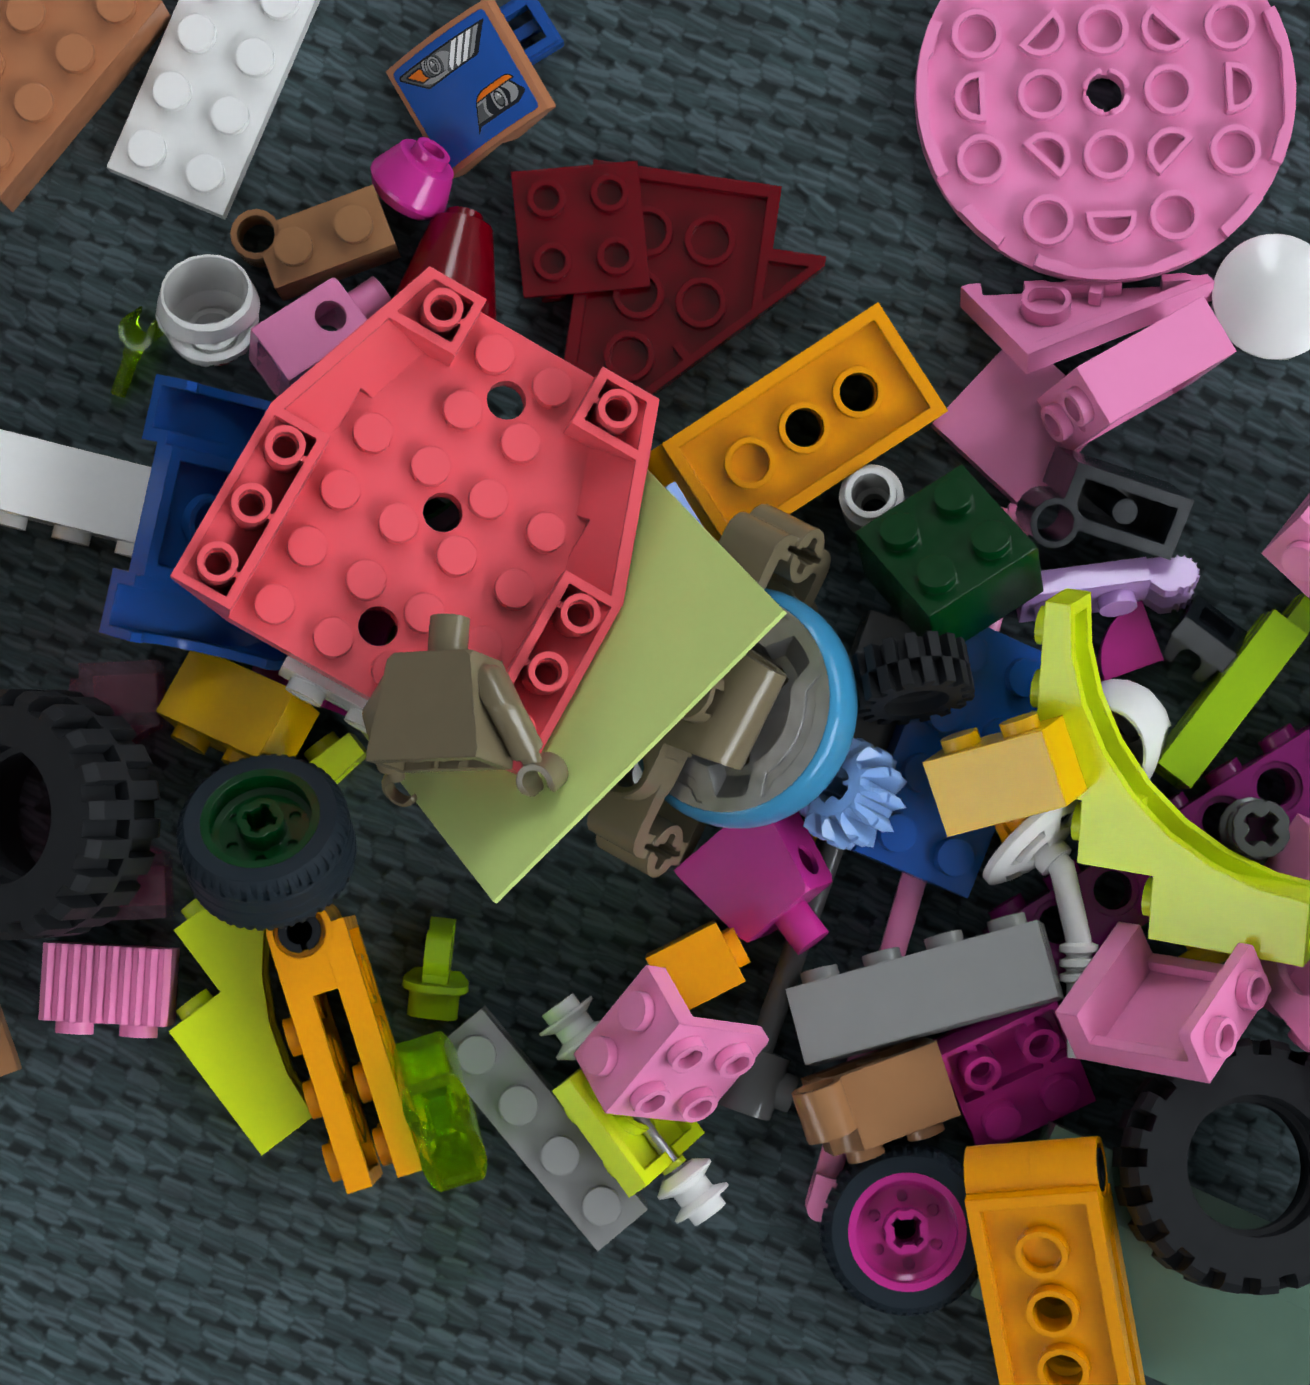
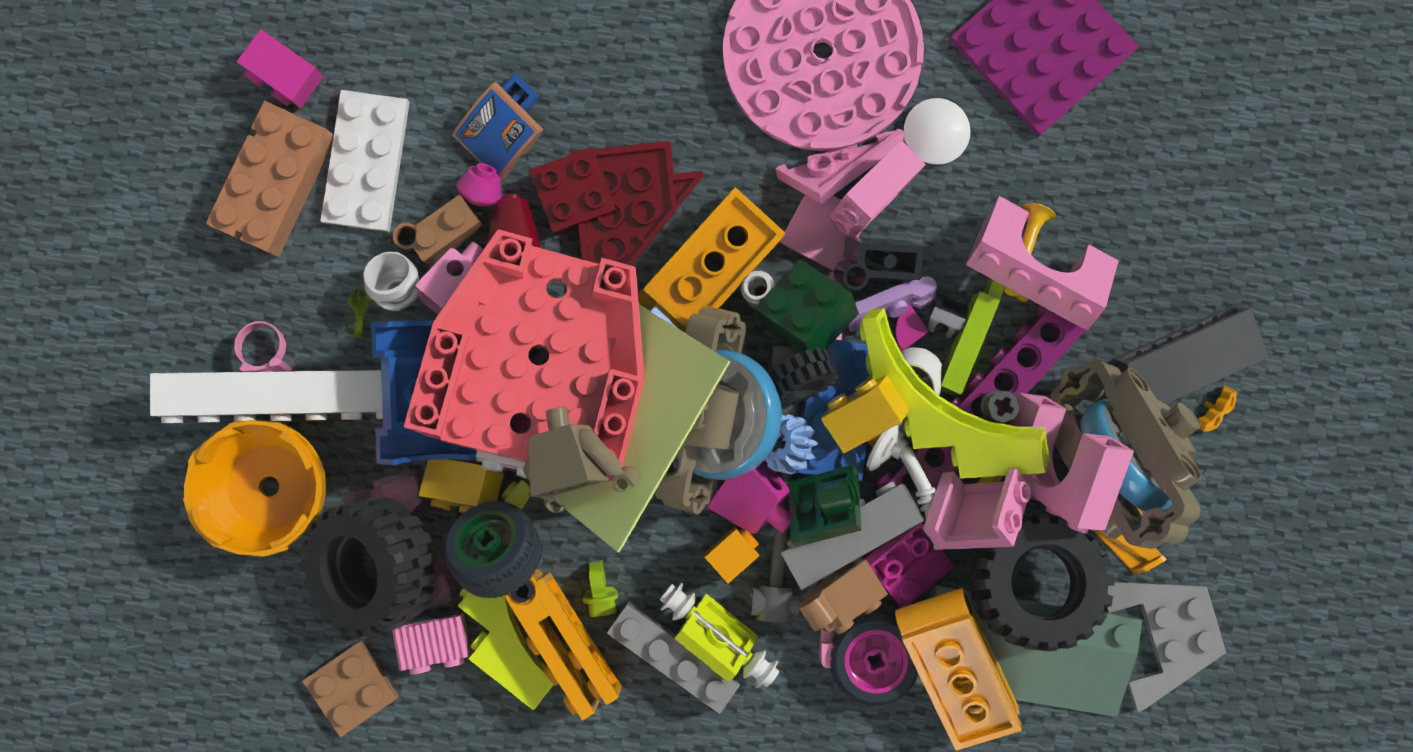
camera: 20 degrees left, 0 degrees up
clear neon green brick [393,1031,487,1192] -> none
bright pink bracket [574,965,769,1123] -> none
none -> dark green plate [790,465,862,547]

